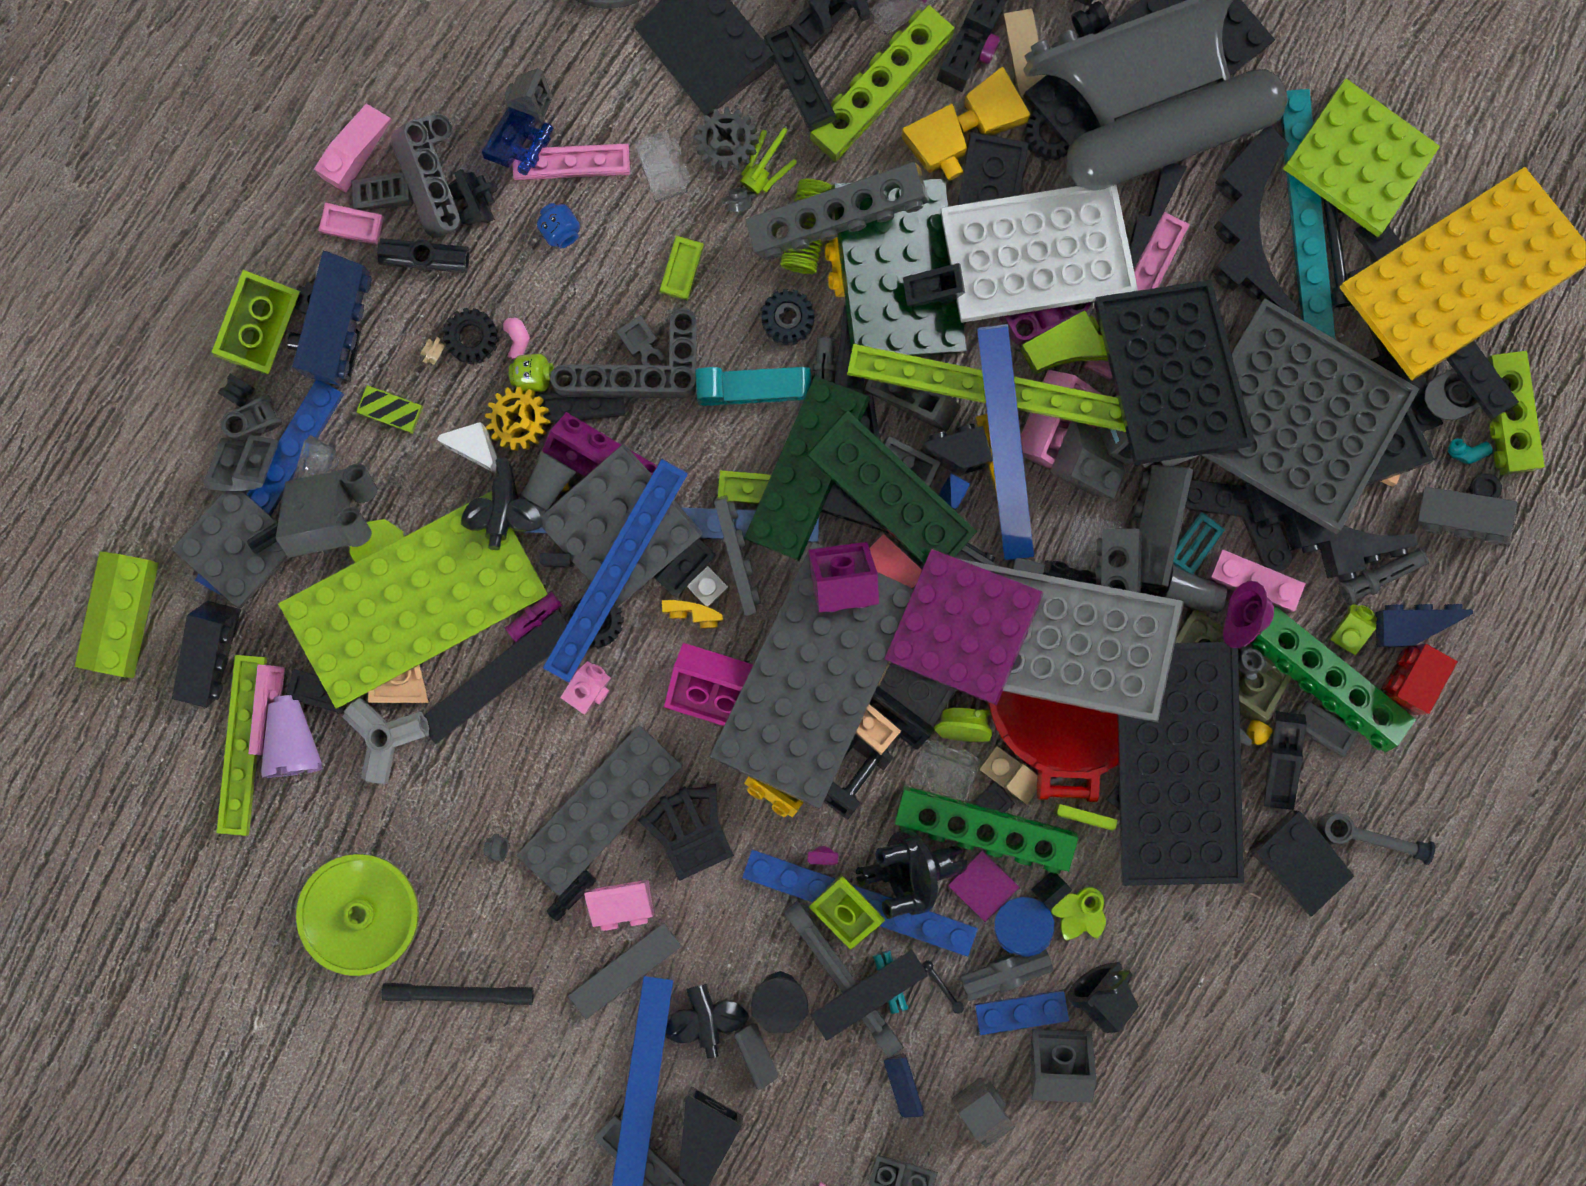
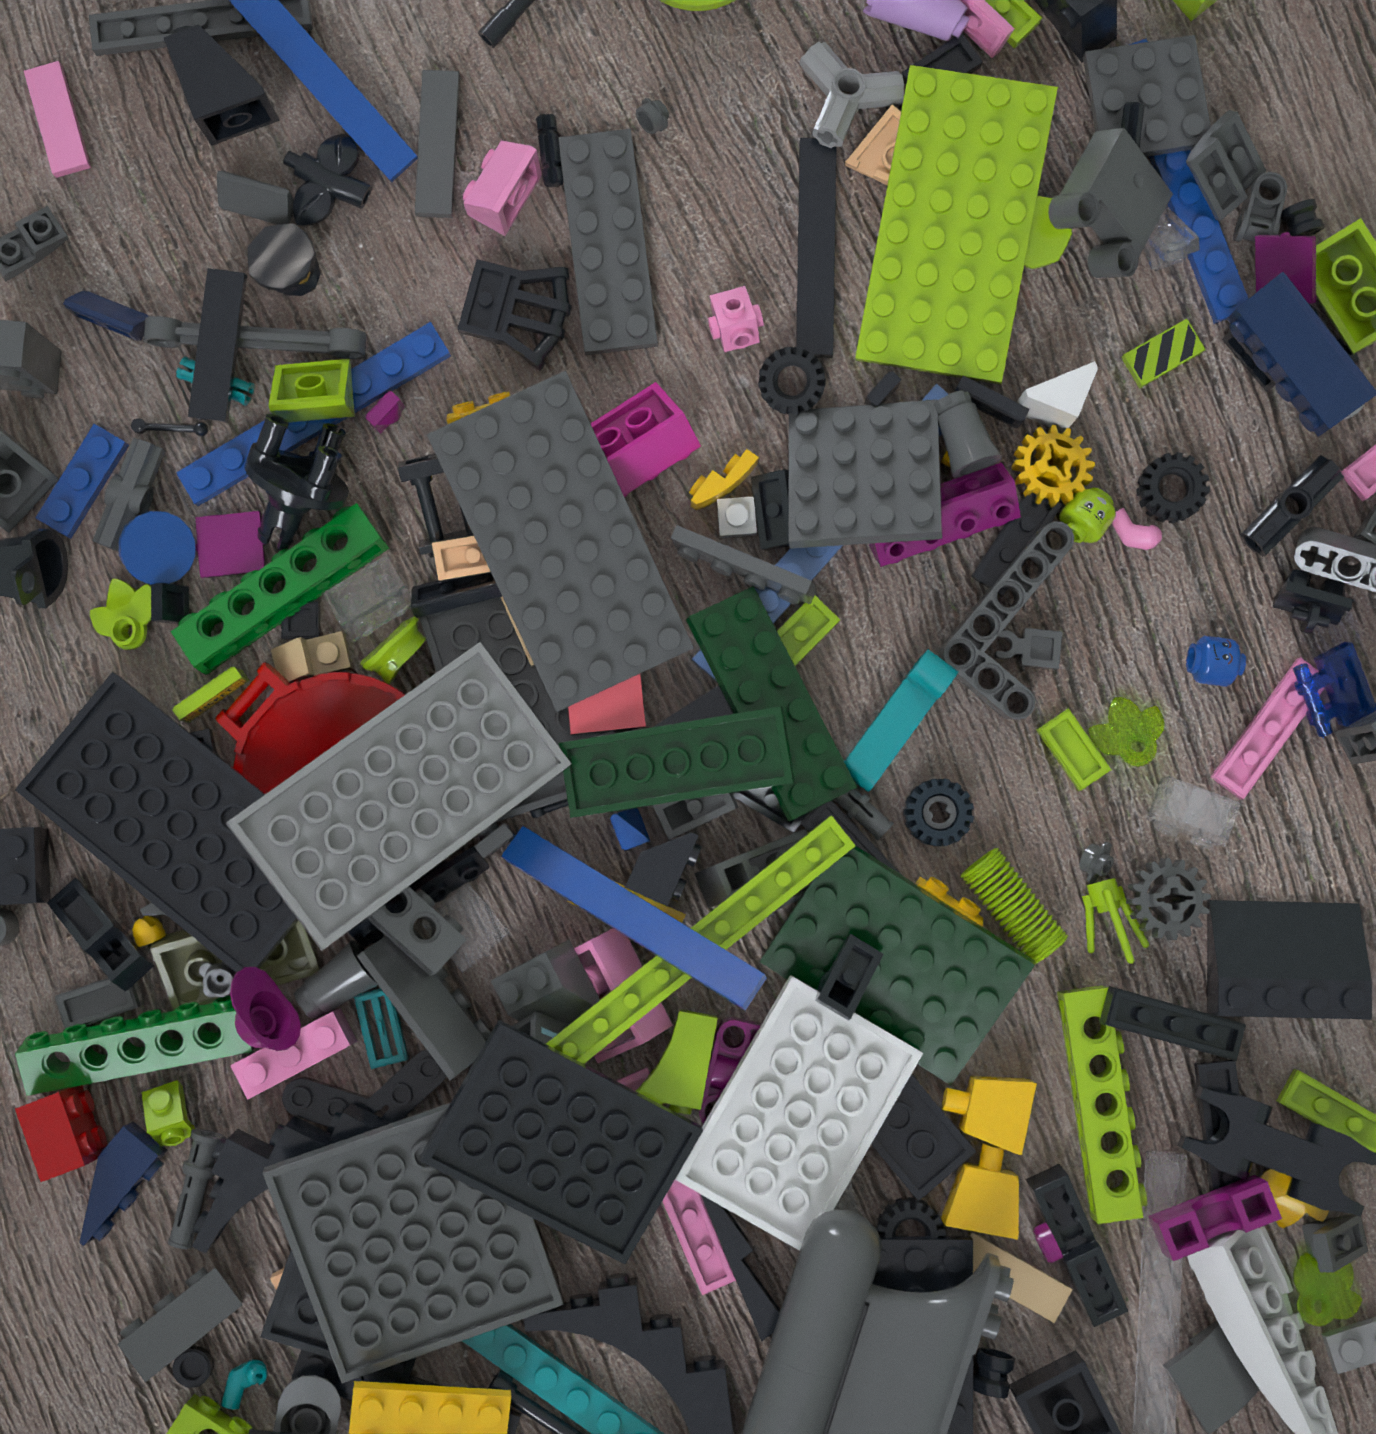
camera: 130 degrees right, 0 degrees up
tan plate [420,337,446,365] -> none
black plant [461,478,543,550] -> none
magenta pin [504,591,563,642] -> none
blue plate [543,458,688,682] -> none
dark grey brick [745,162,930,260] -> none
magenta slope [808,542,879,612] -> none
magenta plate [885,549,1044,705] -> none
none -> clear neon green plate [1089,697,1164,767]
none -> magenta piece [1255,232,1316,304]

